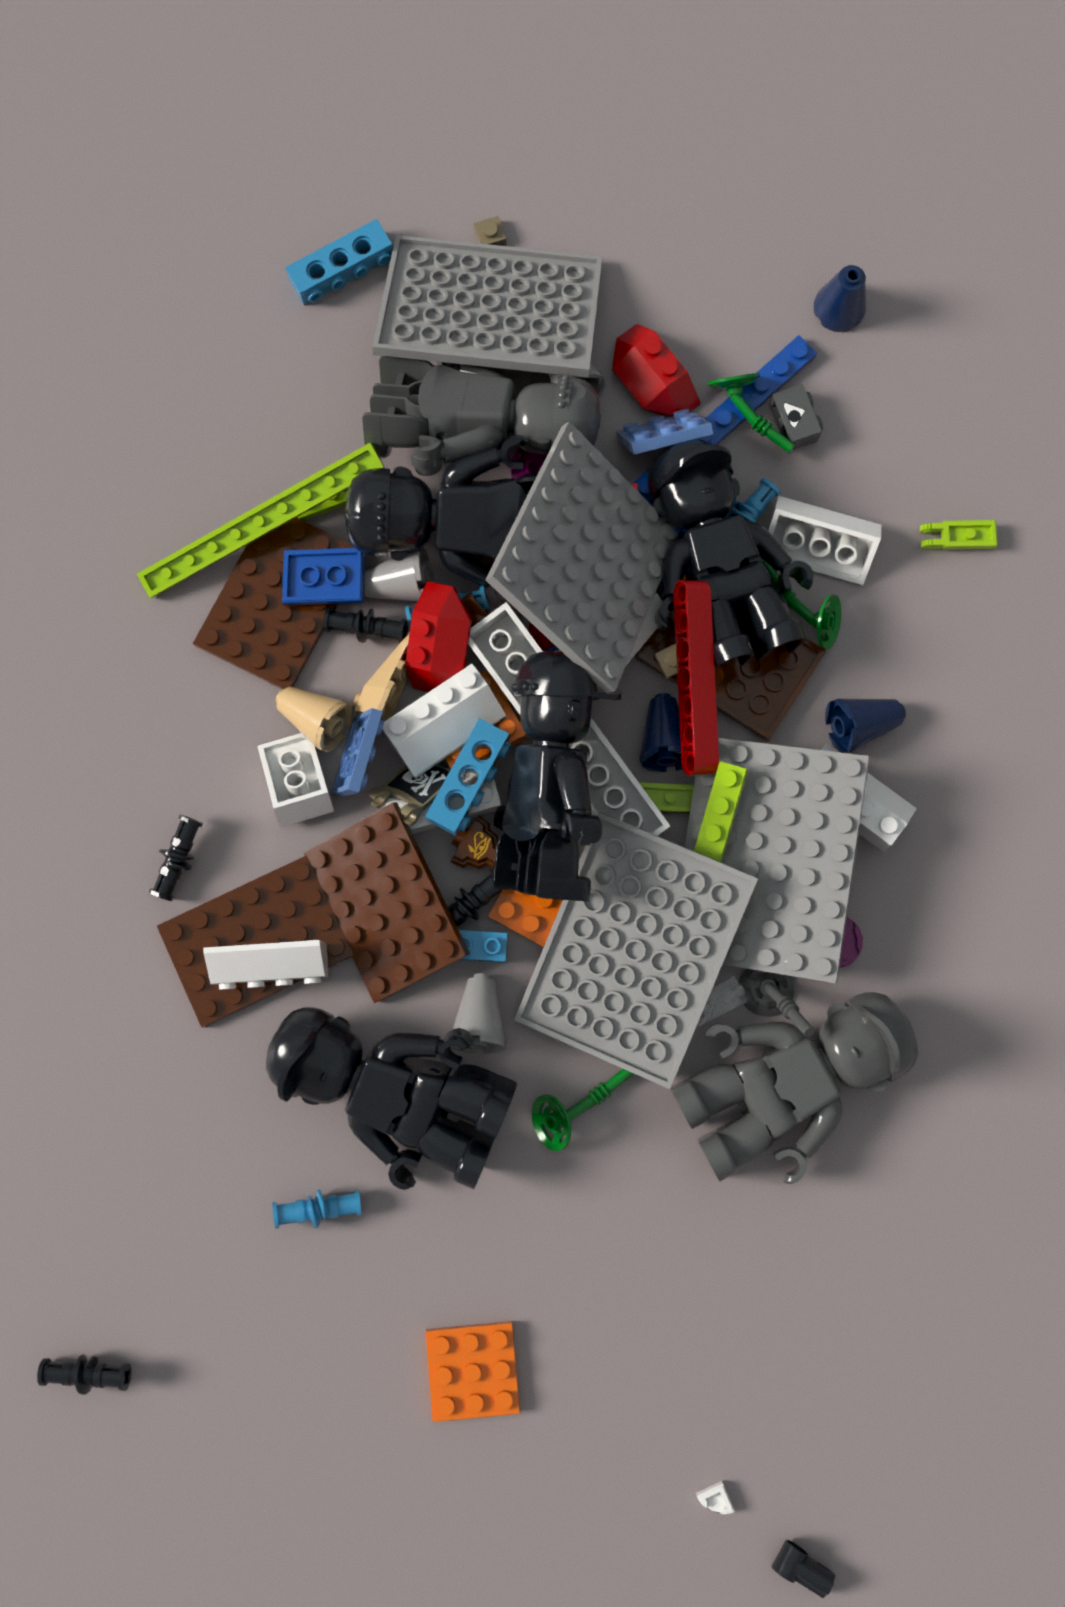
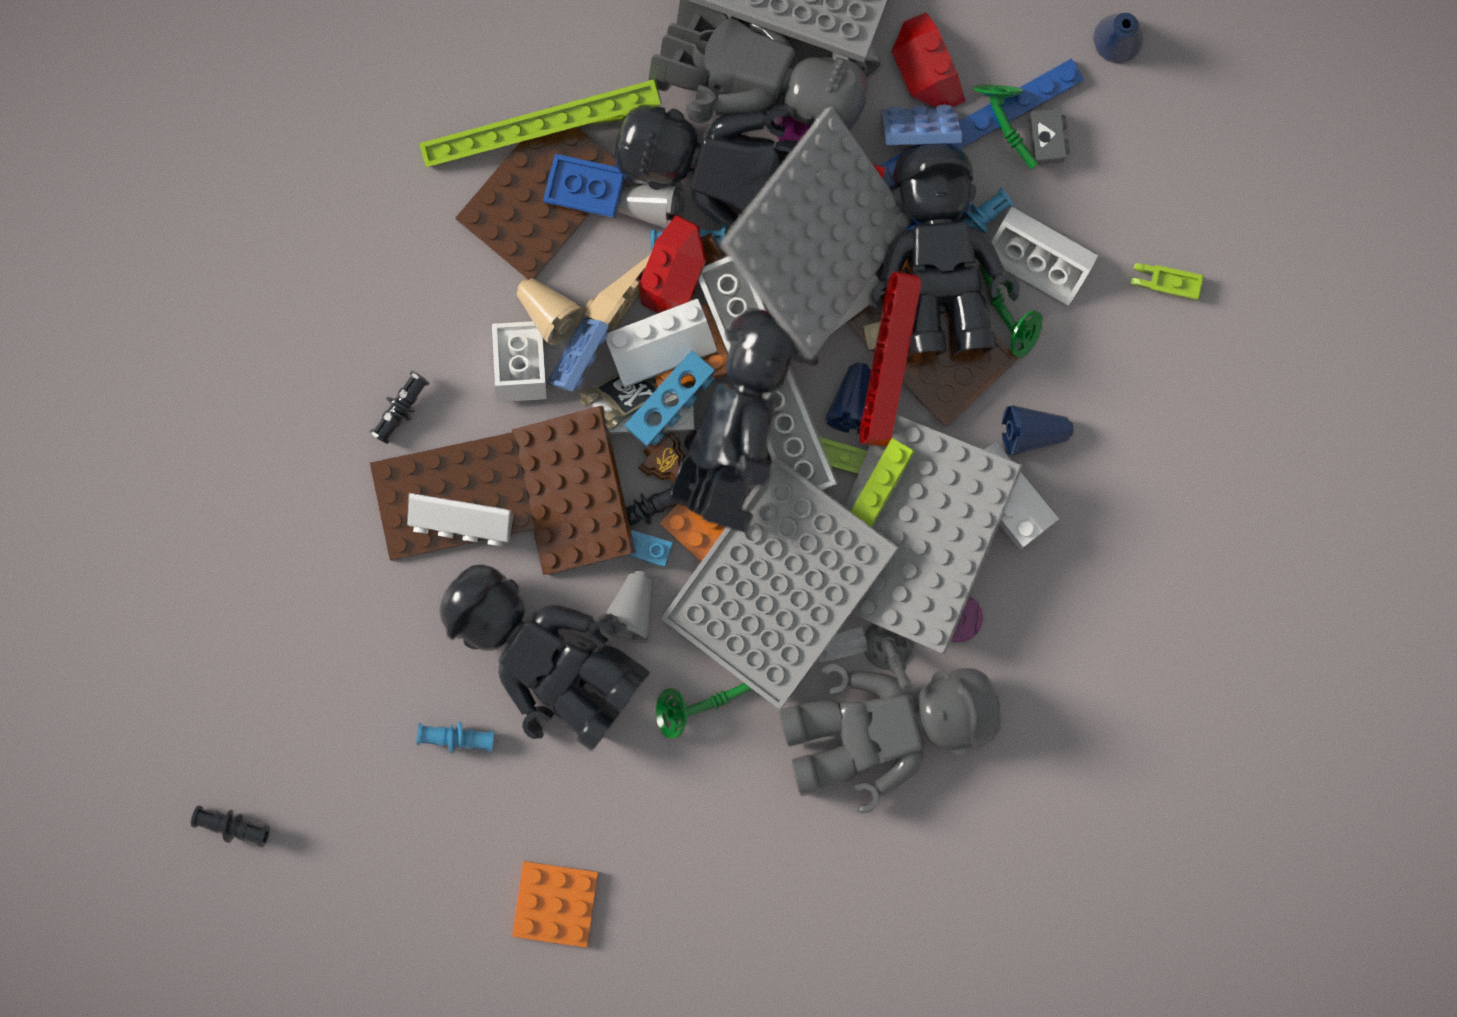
camera: 20 degrees right, 5 degrees up
black piece [323,608,408,643] -> none

